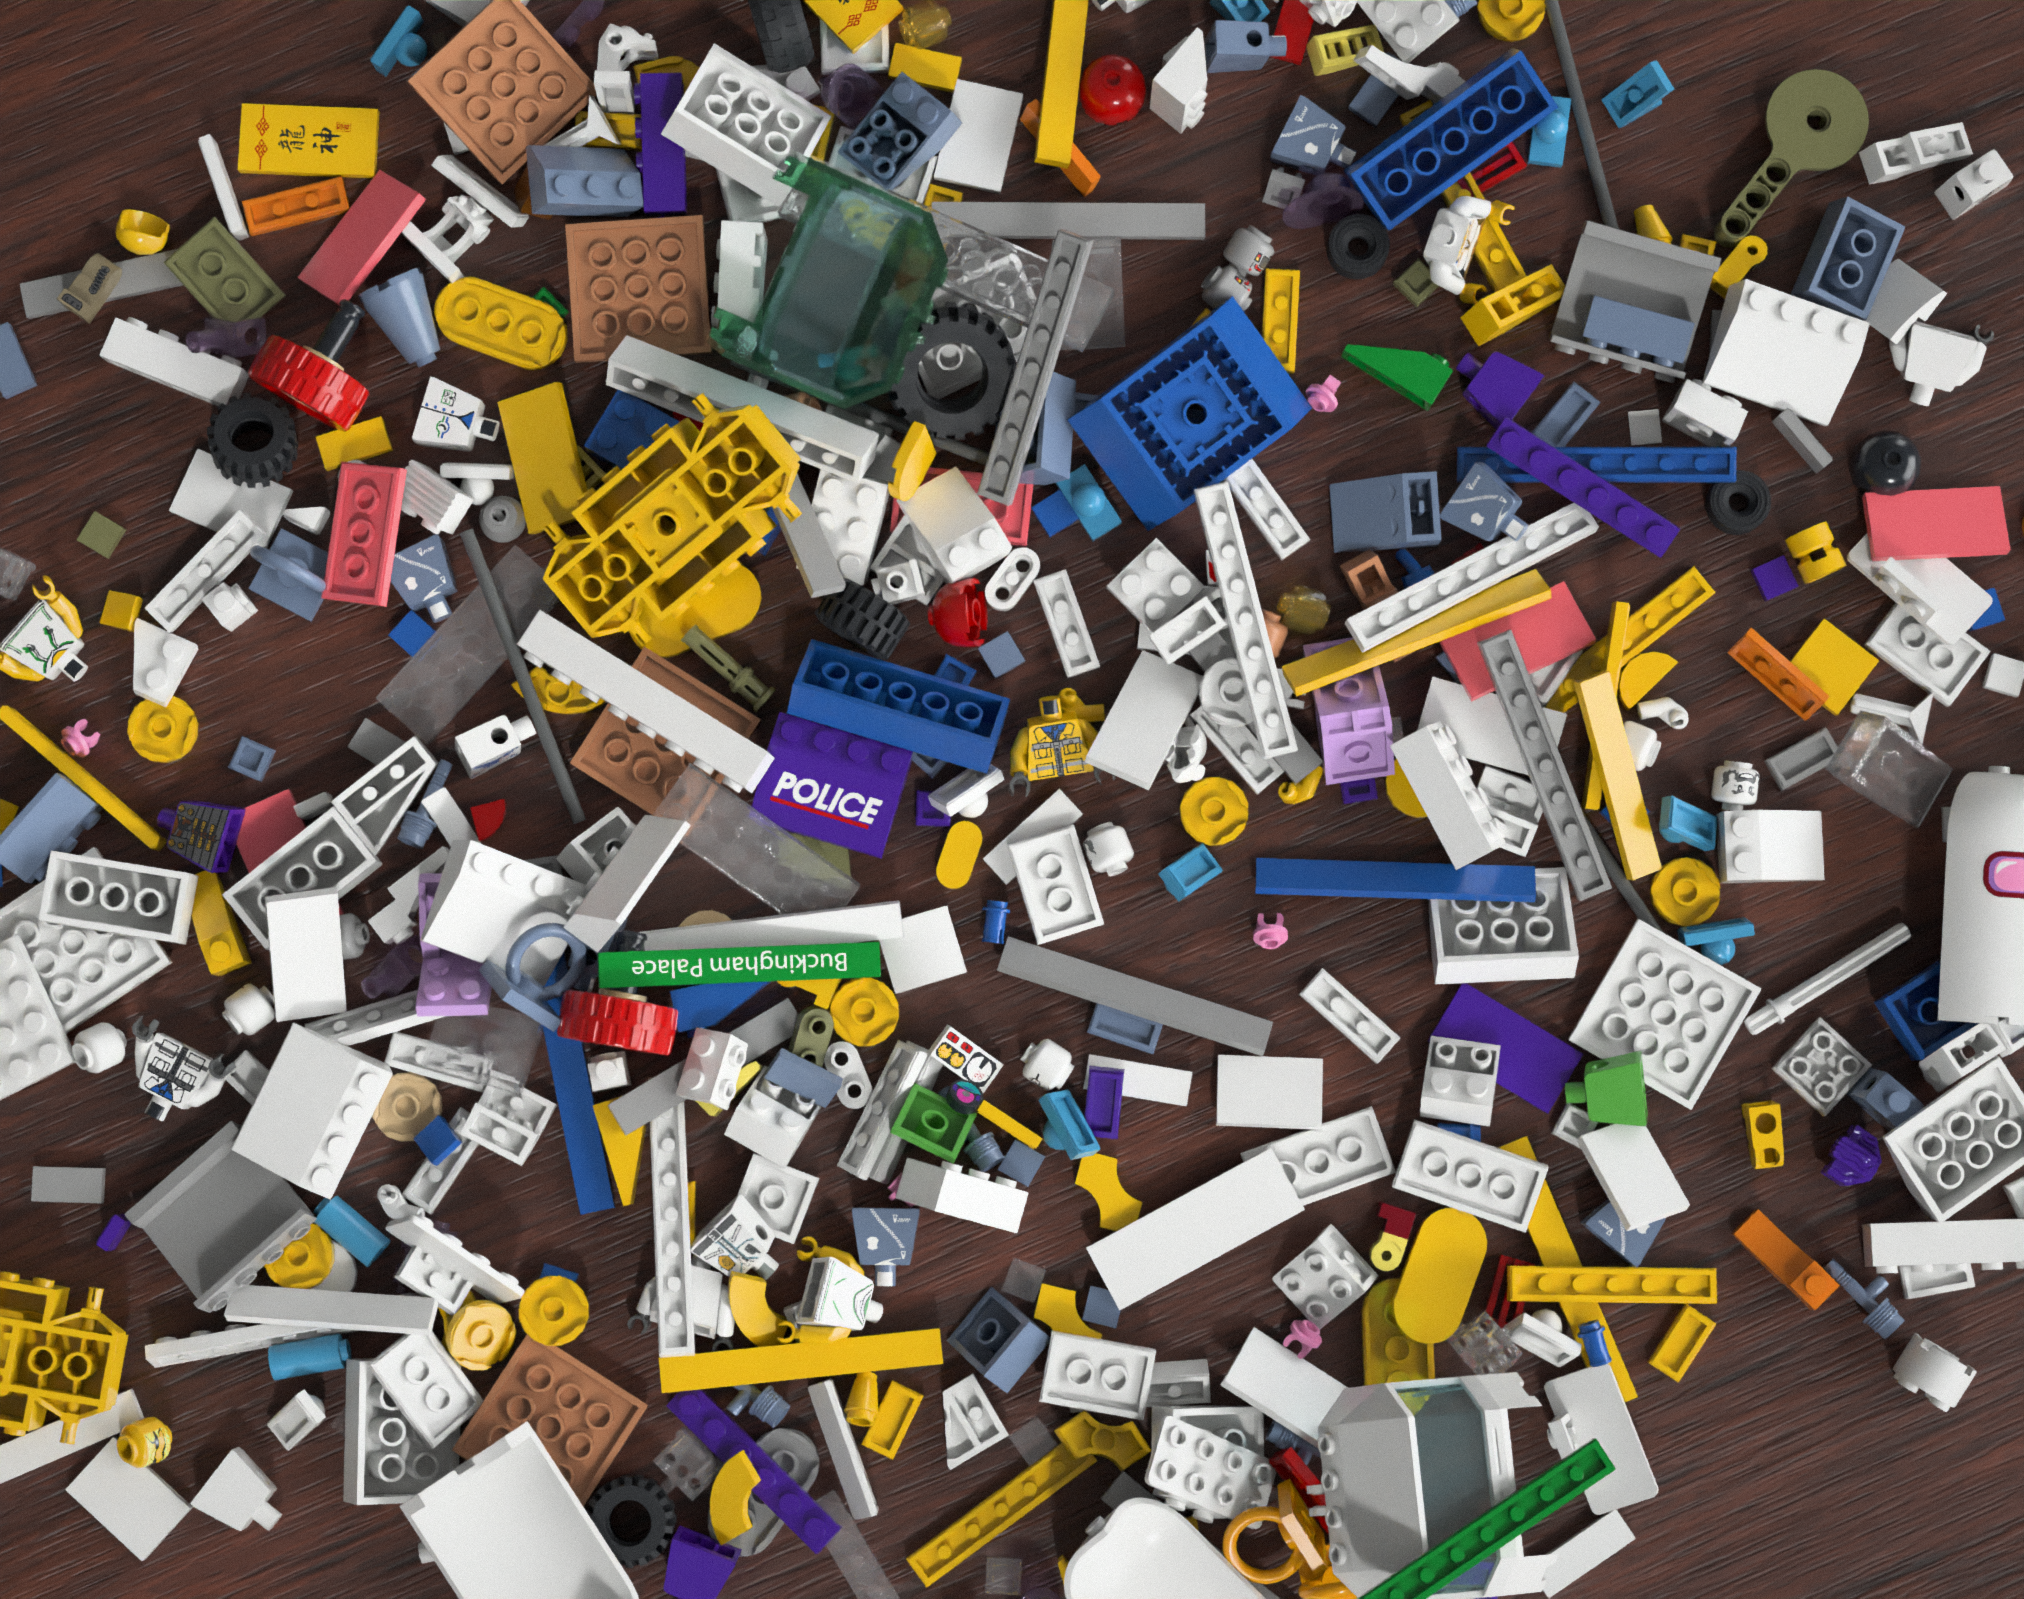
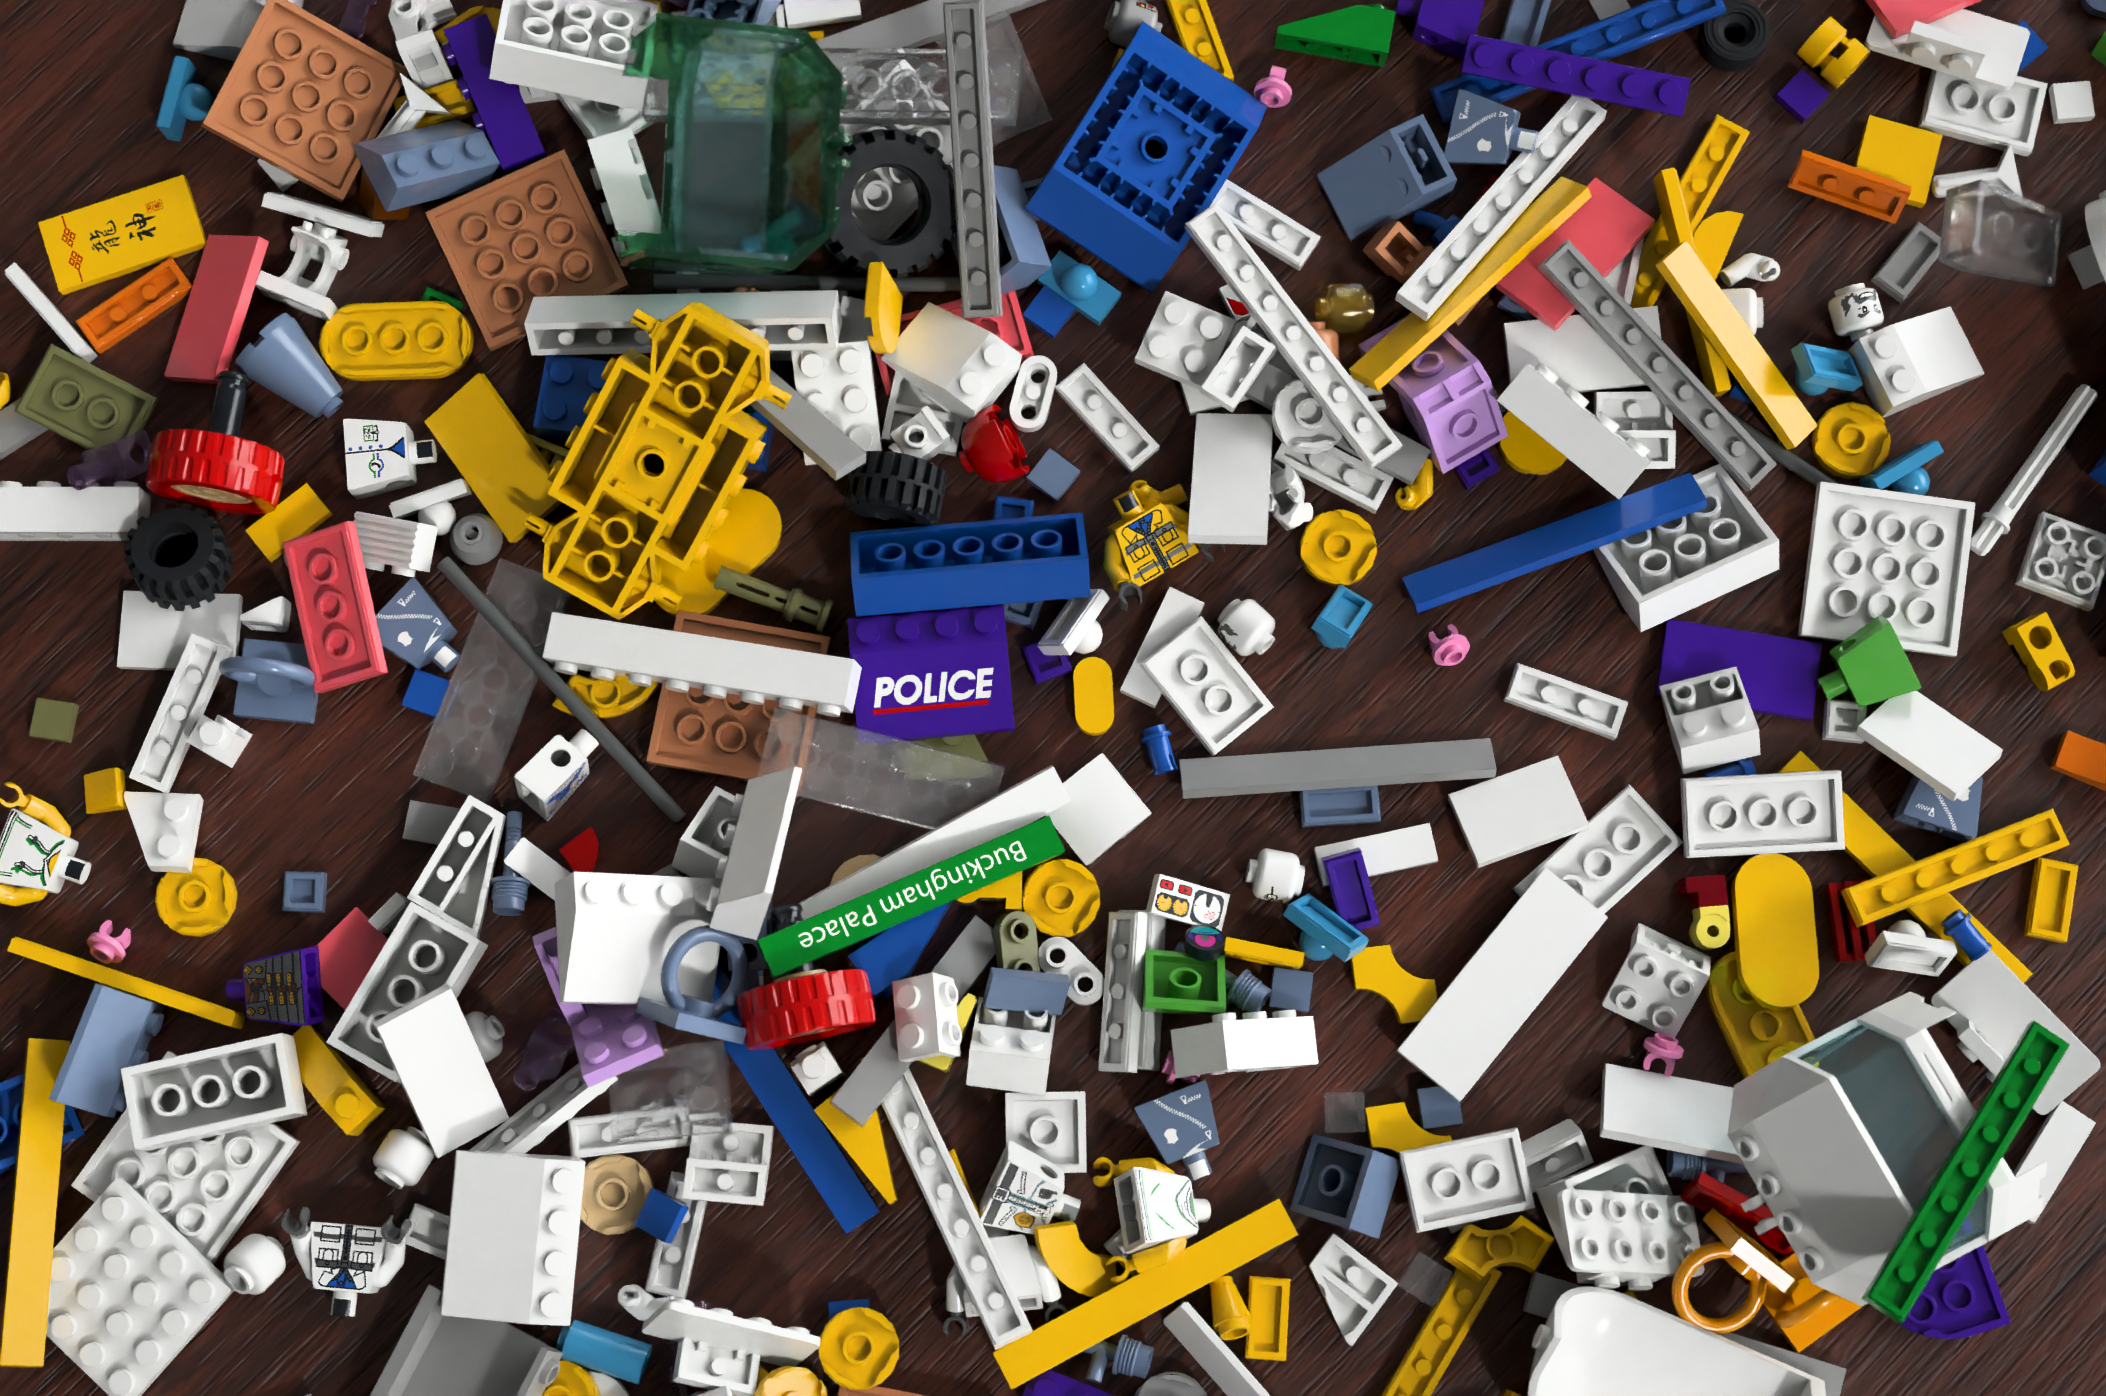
camera: 25 degrees left, 5 degrees down
white slope [368,846,450,945] -> none
clear piece [1447,1311,1523,1375] -> none

